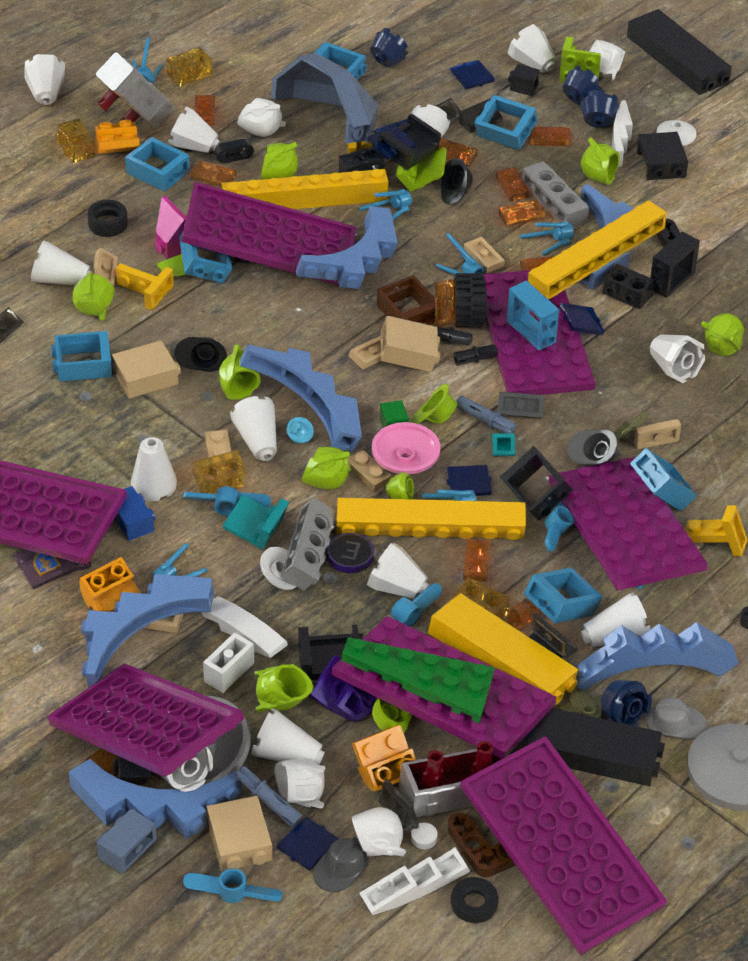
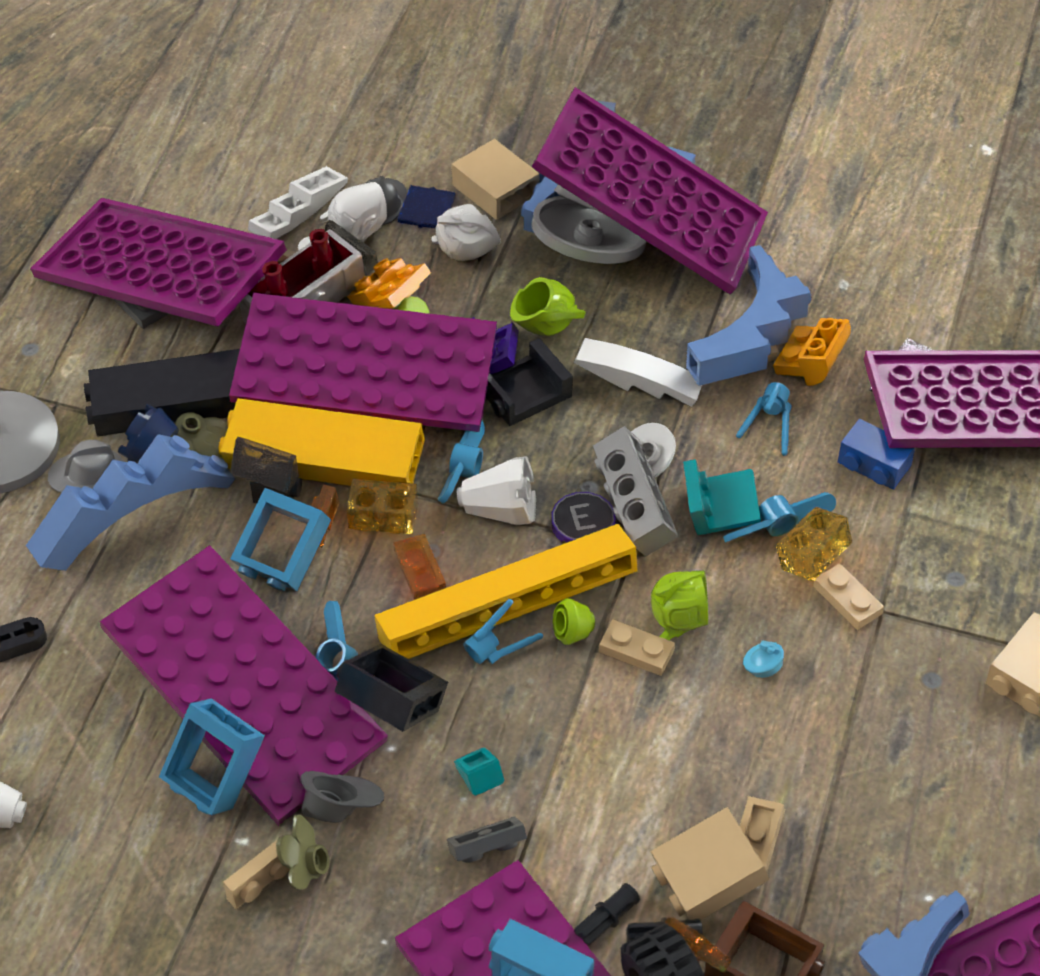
camera: 155 degrees right, 5 degrees up
white cone [131,437,177,501] -> none
black piece [174,337,227,372] -> none
dark azure piece [183,869,283,903] -> none
white brick [203,632,254,693] -> none
lime helmet [219,344,261,400] -> none
white cone [230,396,277,461] -> none
sand blue axle [235,766,302,828] -> none
medium blue arch [240,344,362,452] -> none
white cone [251,708,325,765] -> none
green wing [342,637,495,724] -> none
bright pink dish [372,422,441,475] -> none
green brick [380,400,409,428] -> none
lime piece [410,384,457,424] -> none
clear blue piece [447,465,492,496] -> none
black tyre [450,877,499,923] -> none
sand blue axle [456,395,516,433] -> none
white cone [581,592,651,647] -> none
yellow bracket [684,505,748,556] -> none

